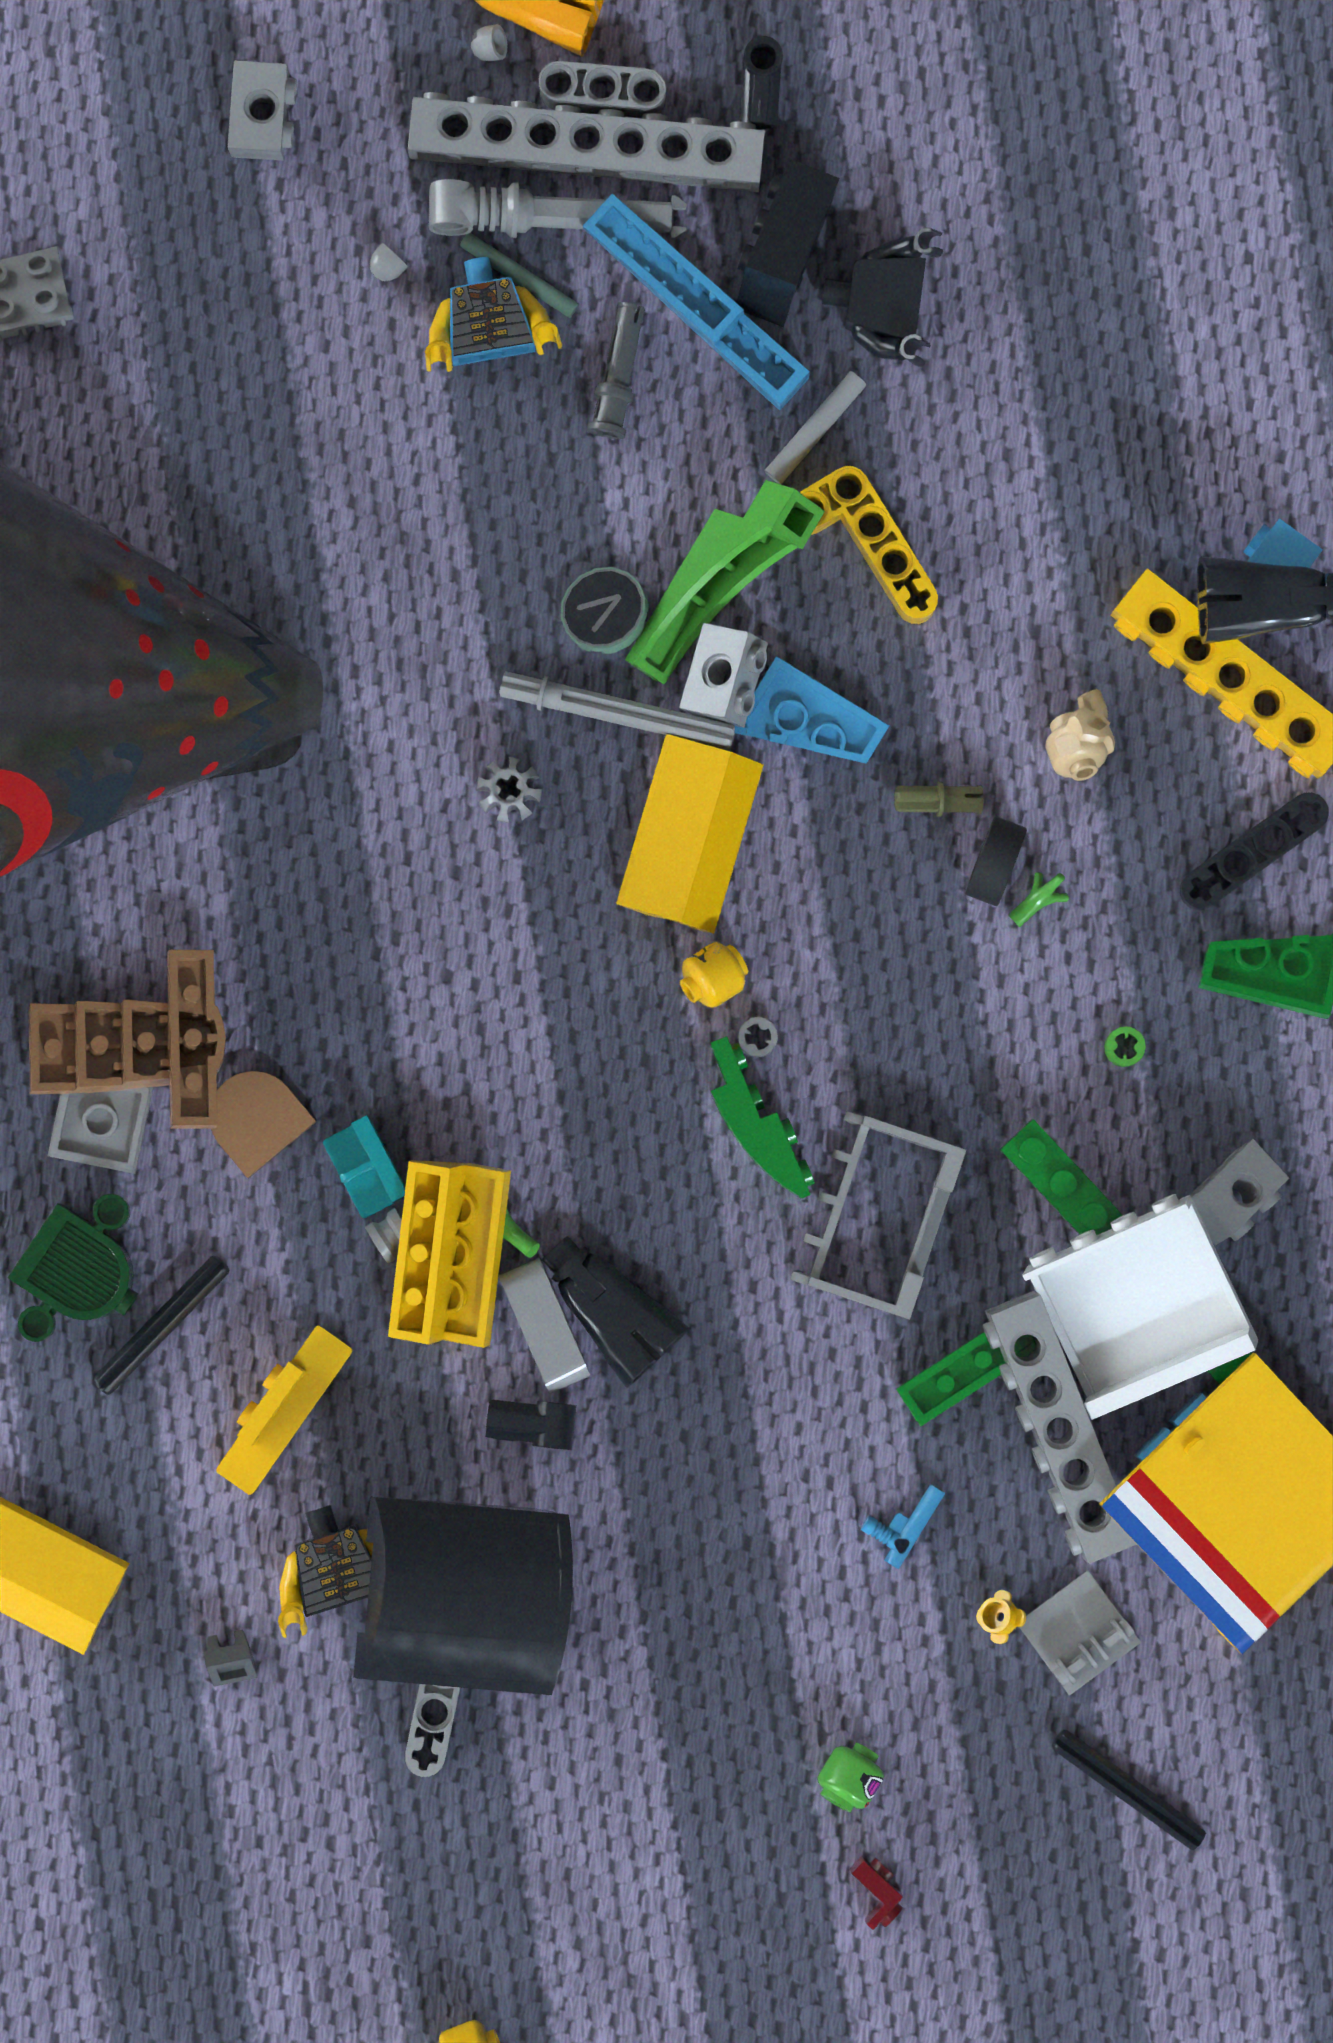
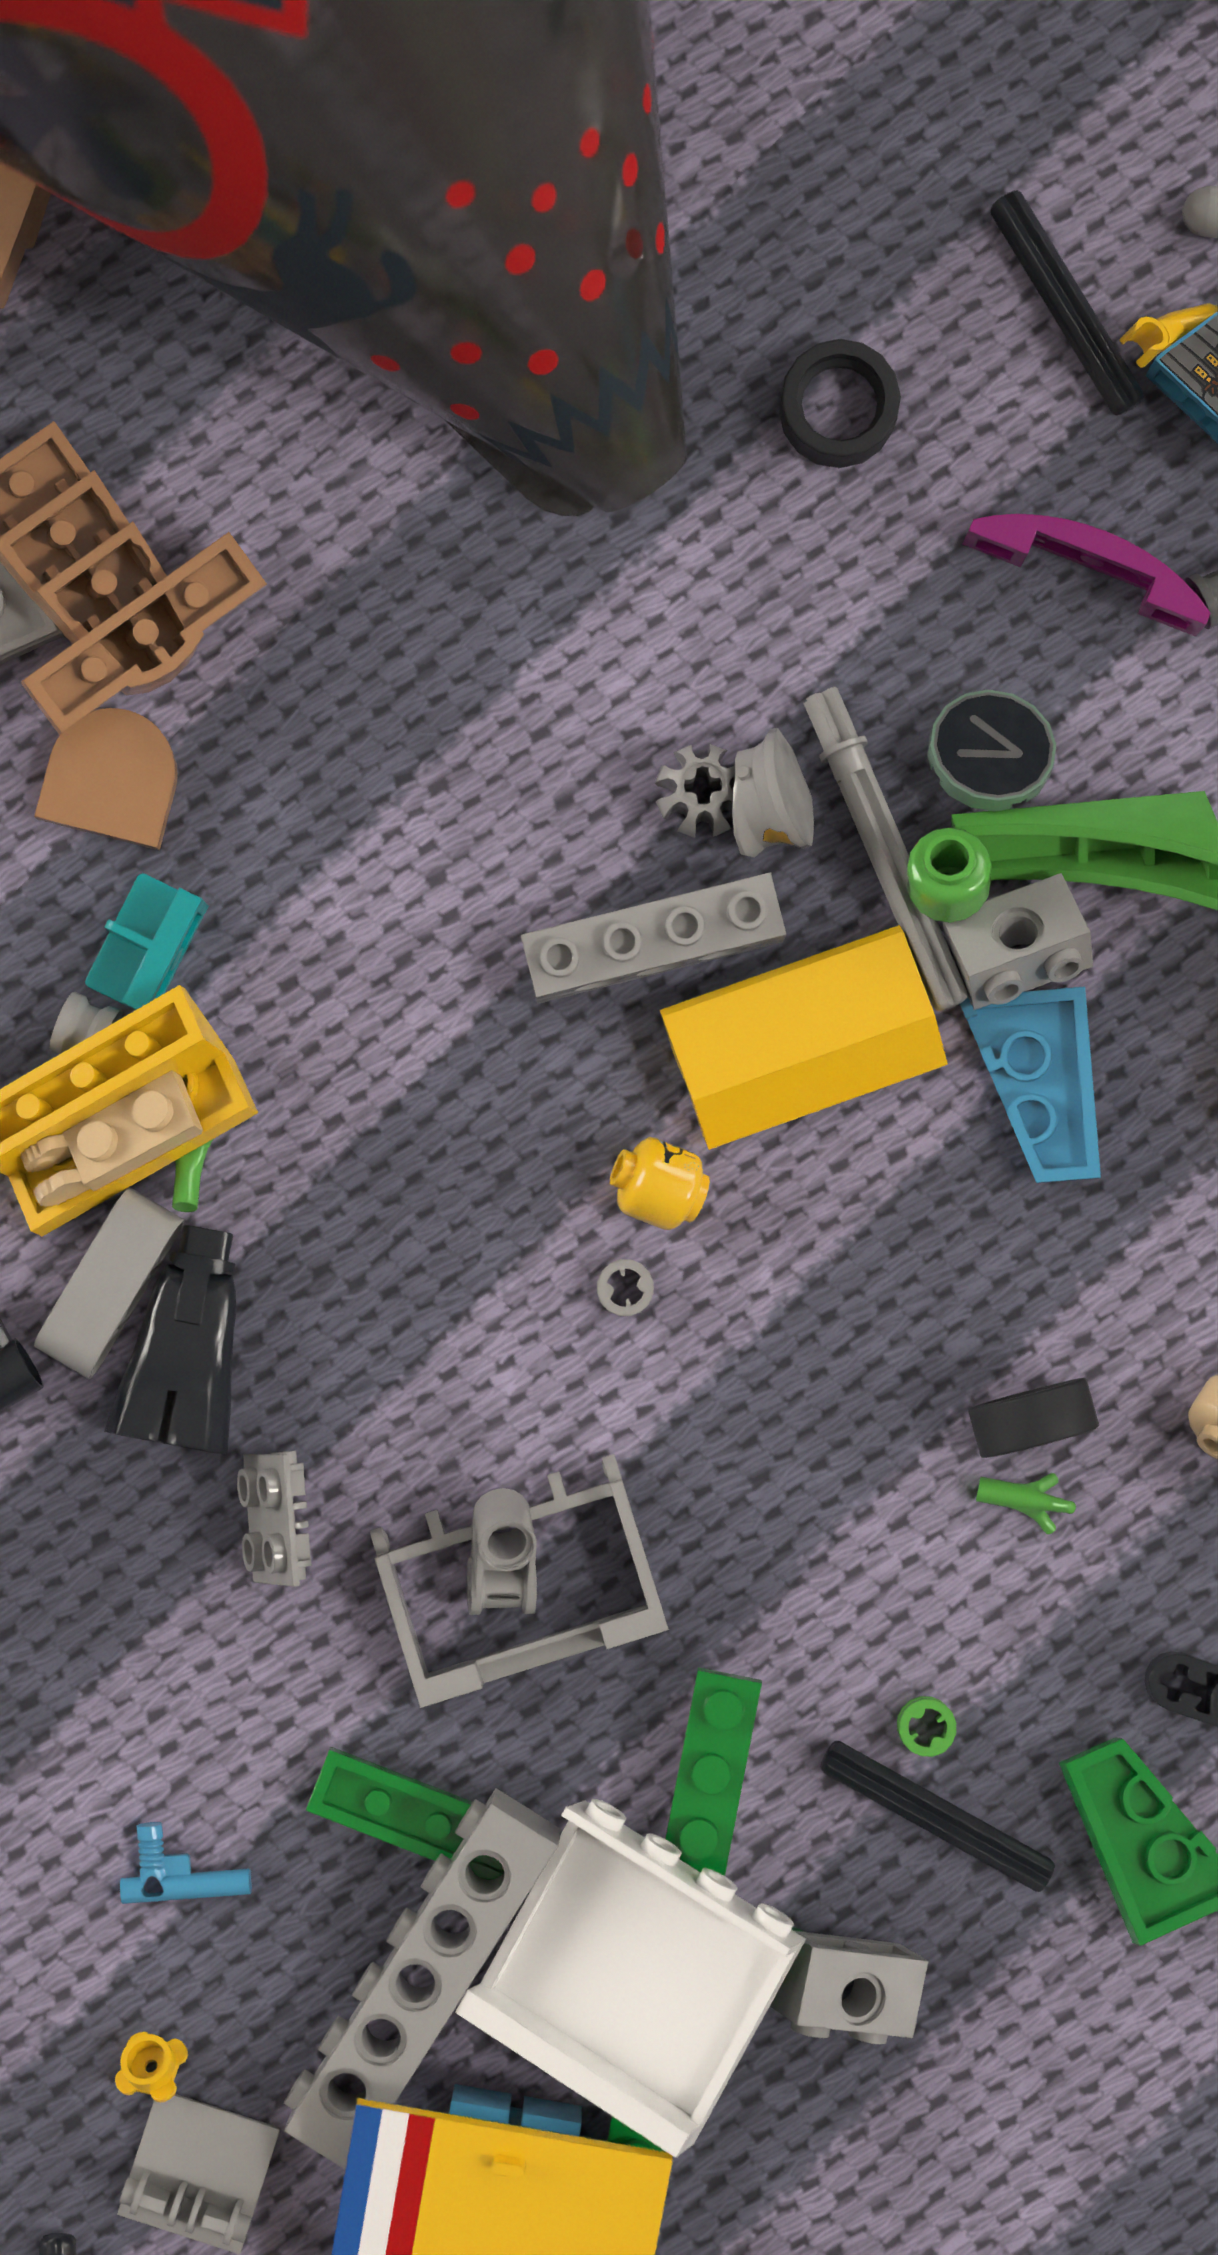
camera: 55 degrees right, 0 degrees up
green slope [710,1036,815,1199] -> none
olive axle [894,782,983,817] -> none
none -> tan hinge [21,1070,203,1207]
none -> light grey hinge [237,1451,312,1587]
none -> light grey piece [466,1488,537,1615]
none -> light grey brick [521,872,786,1004]
none -> light grey hat [732,728,814,858]
none -> black tyre [779,339,901,468]
none -> black axle [820,1741,1055,1892]
none -> bright green head [907,827,992,923]
none -> magenta slope [962,514,1211,637]
none -> black axle [991,190,1144,416]

